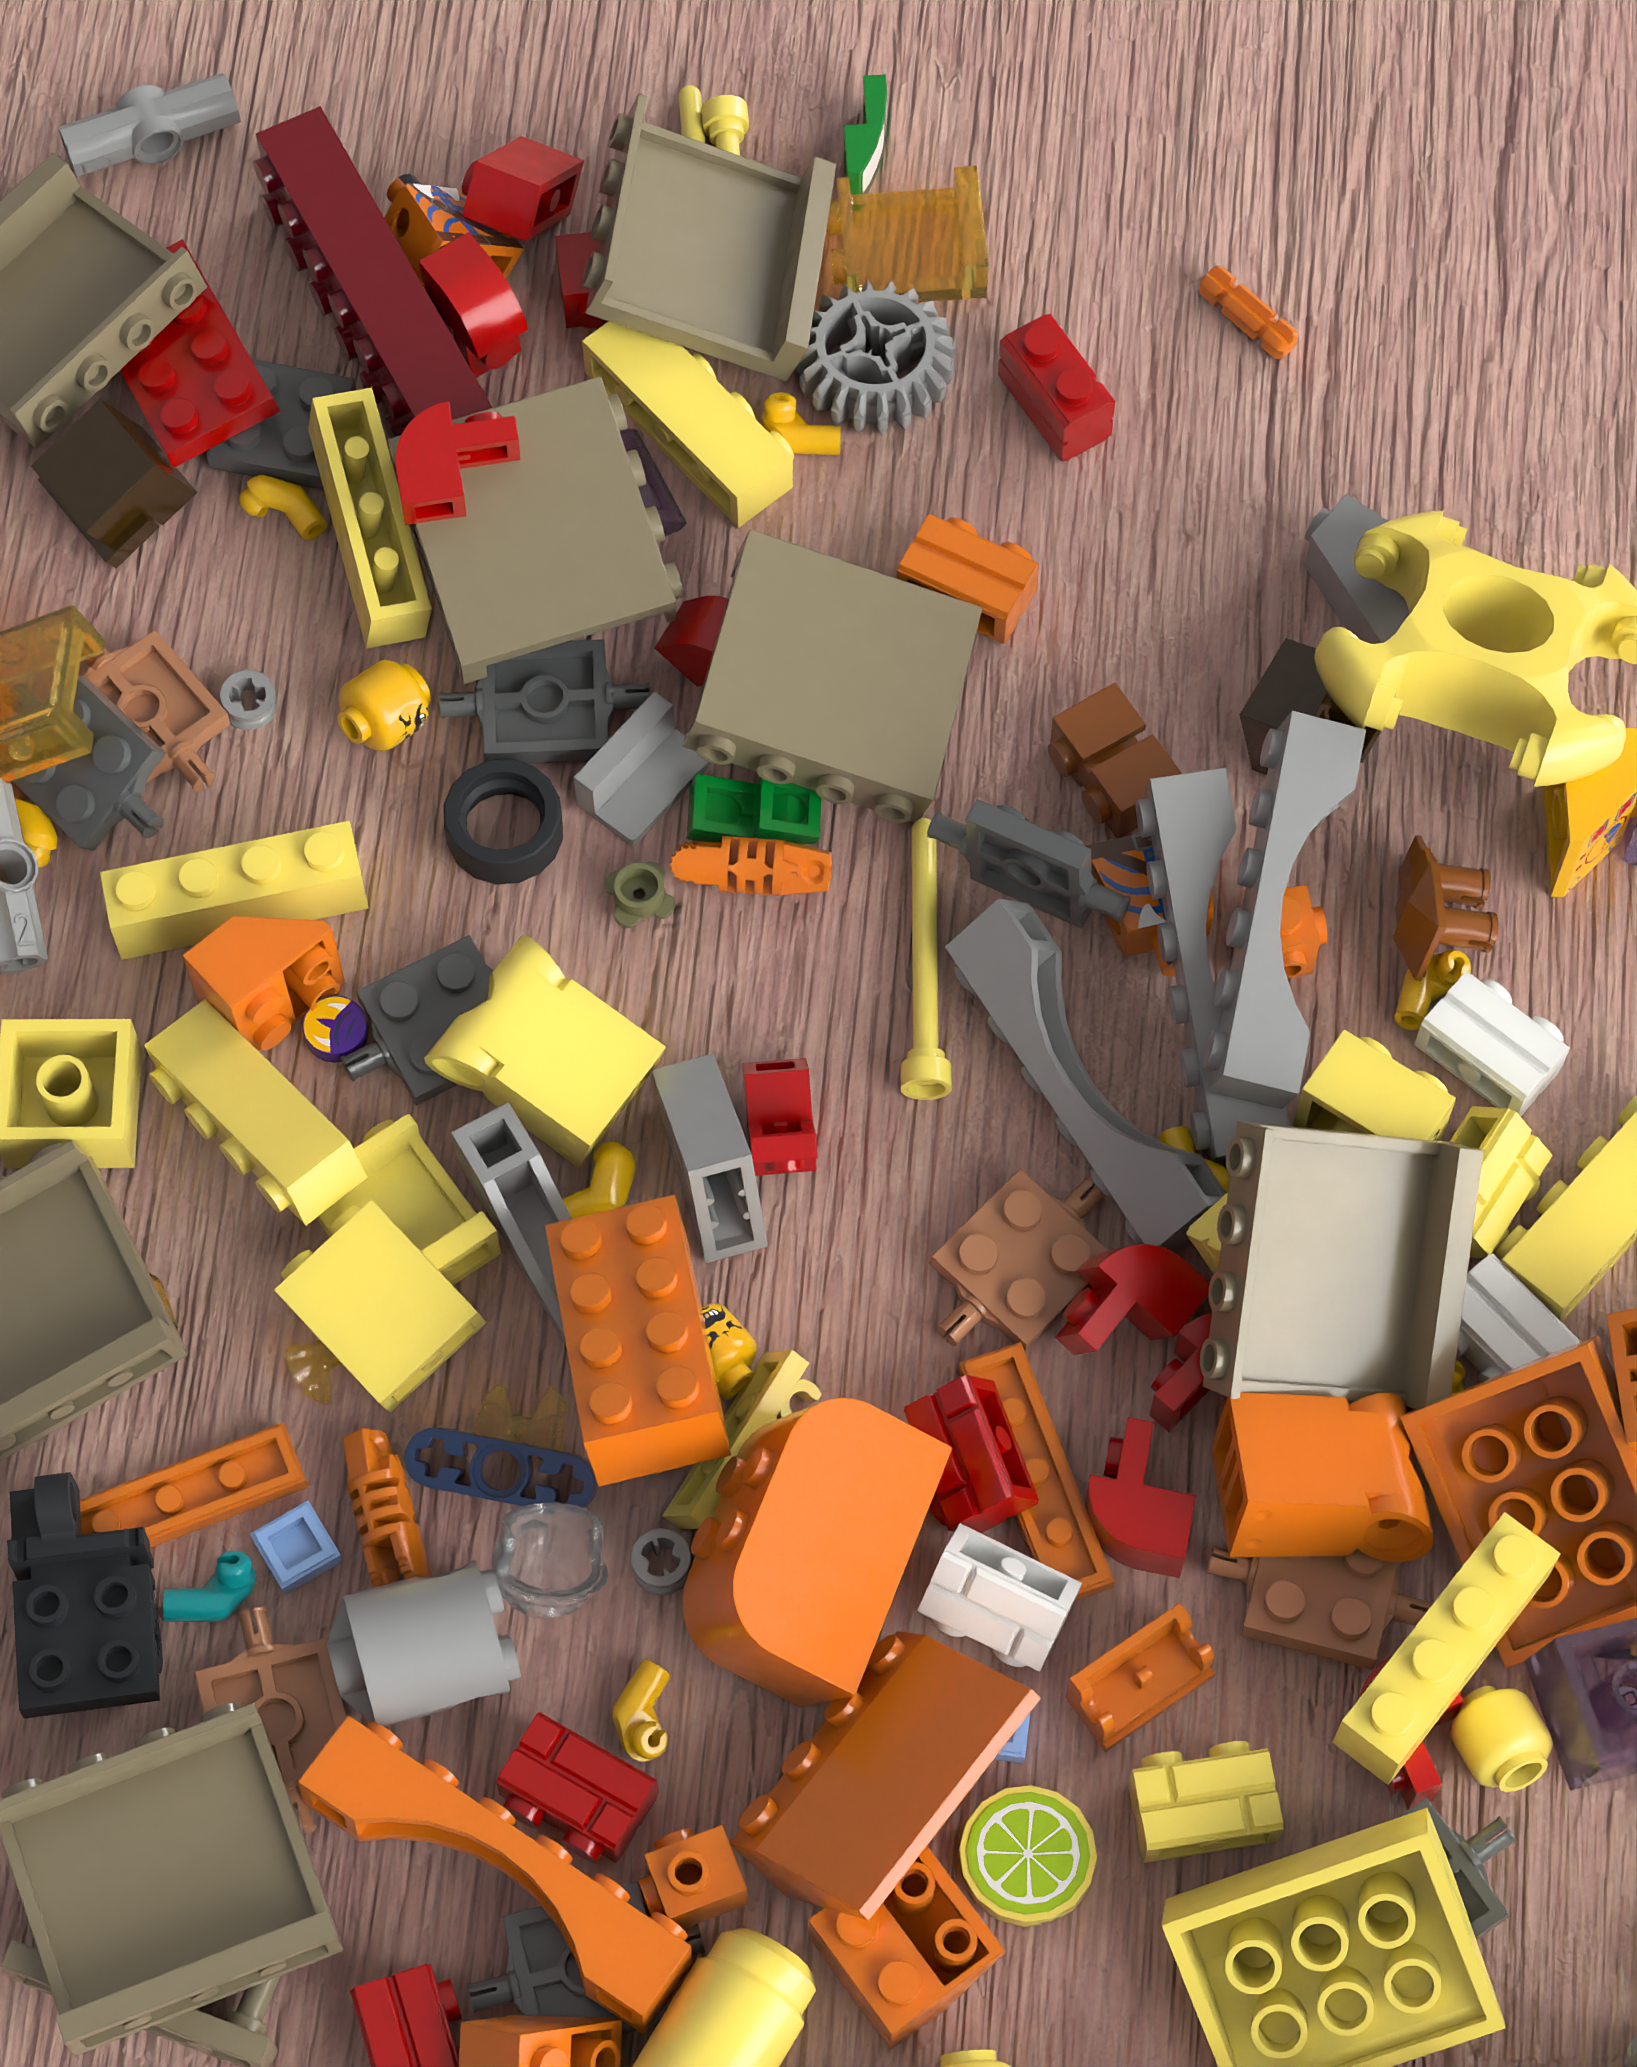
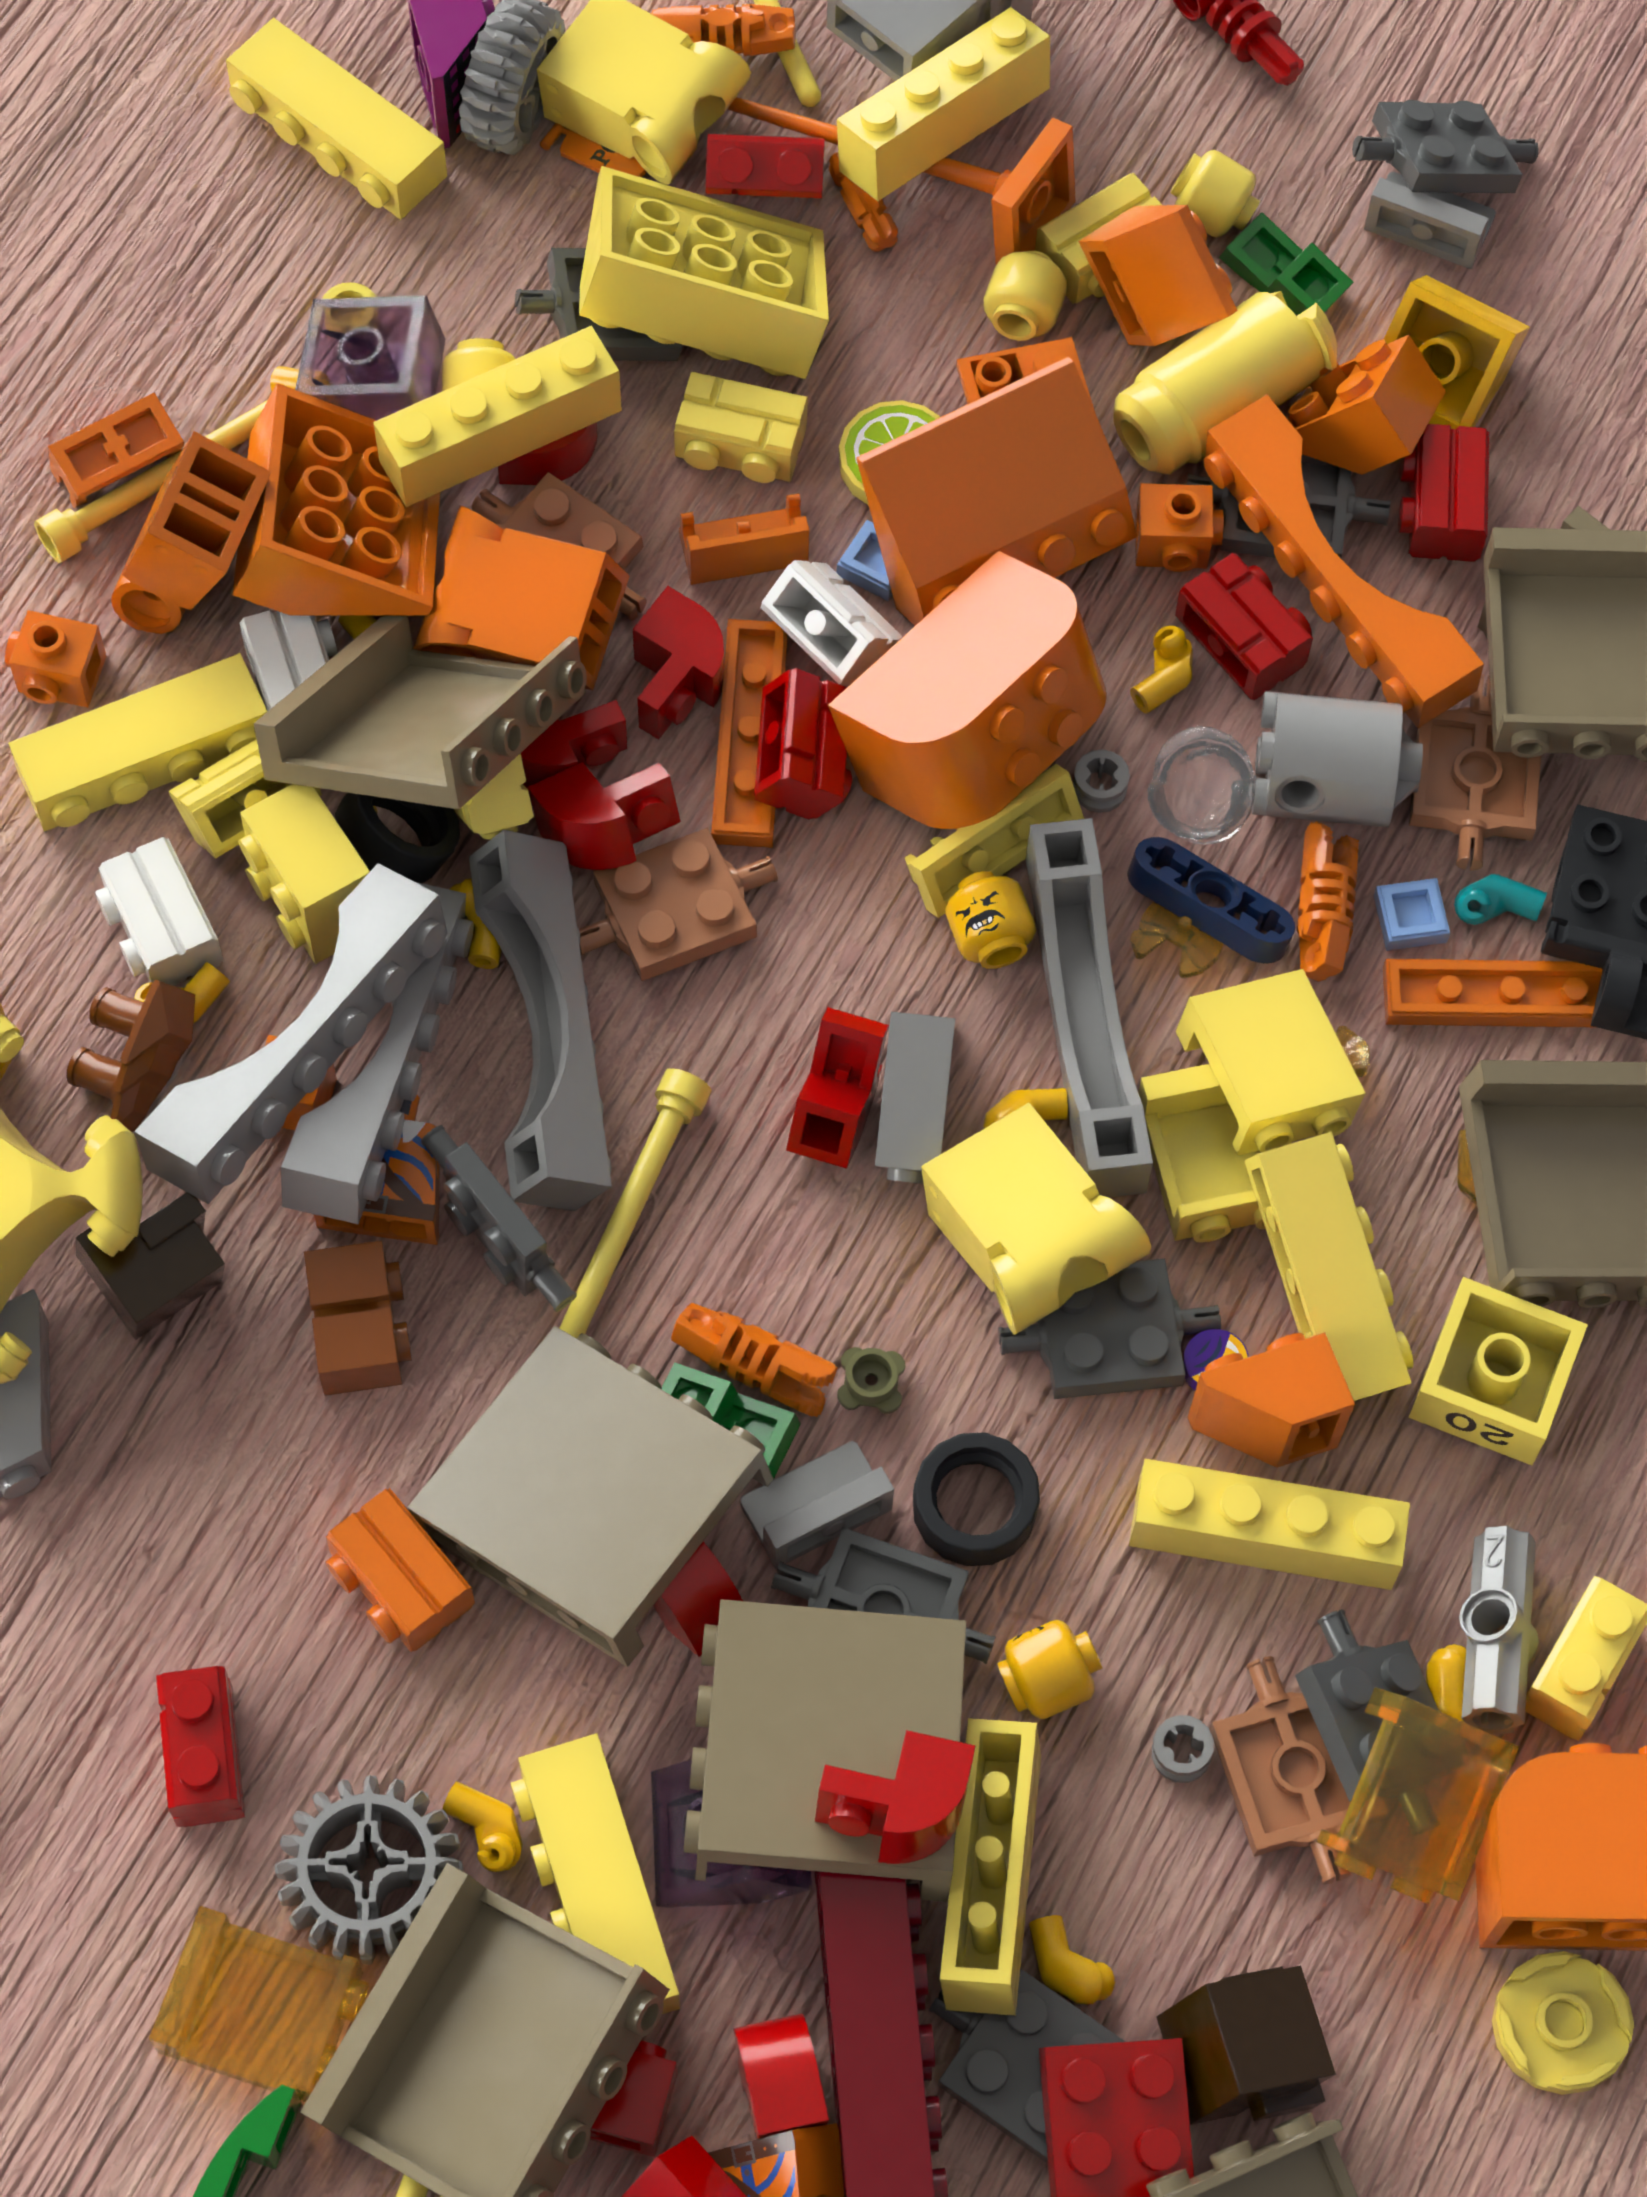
camera: 160 degrees left, 0 degrees up
orange brick [545,1195,731,1486] -> none

